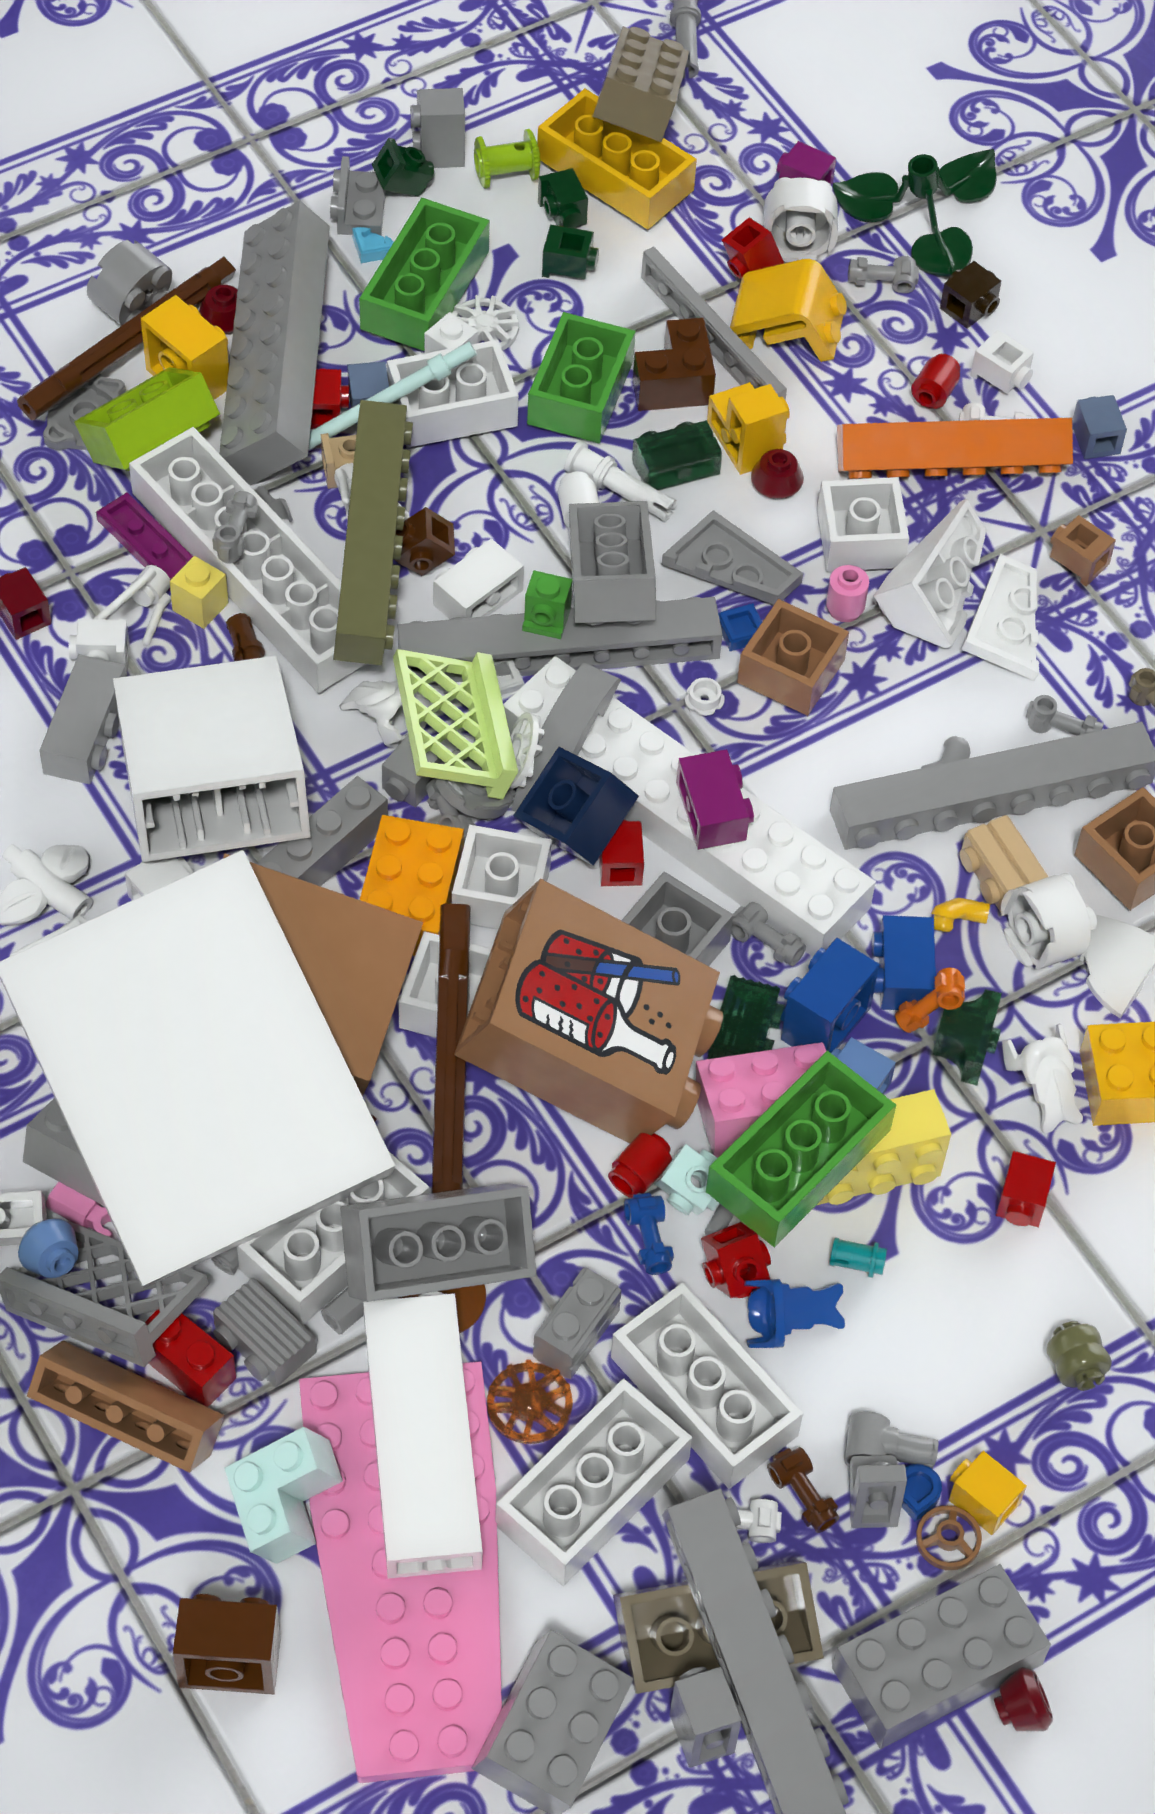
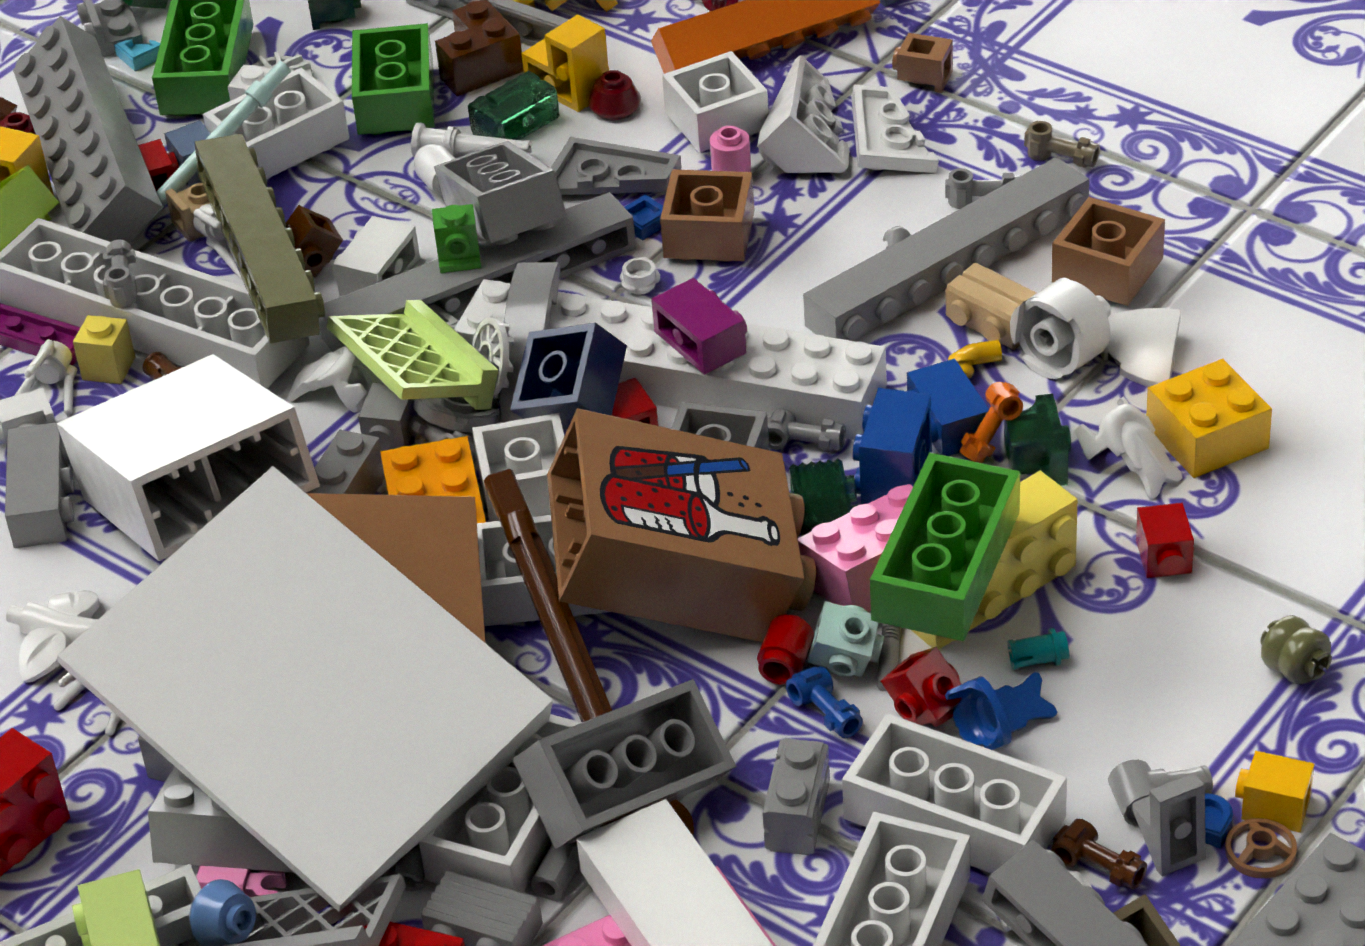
camera: 15 degrees left, 15 degrees down
clear orange wheel [487,1359,573,1444] -> none

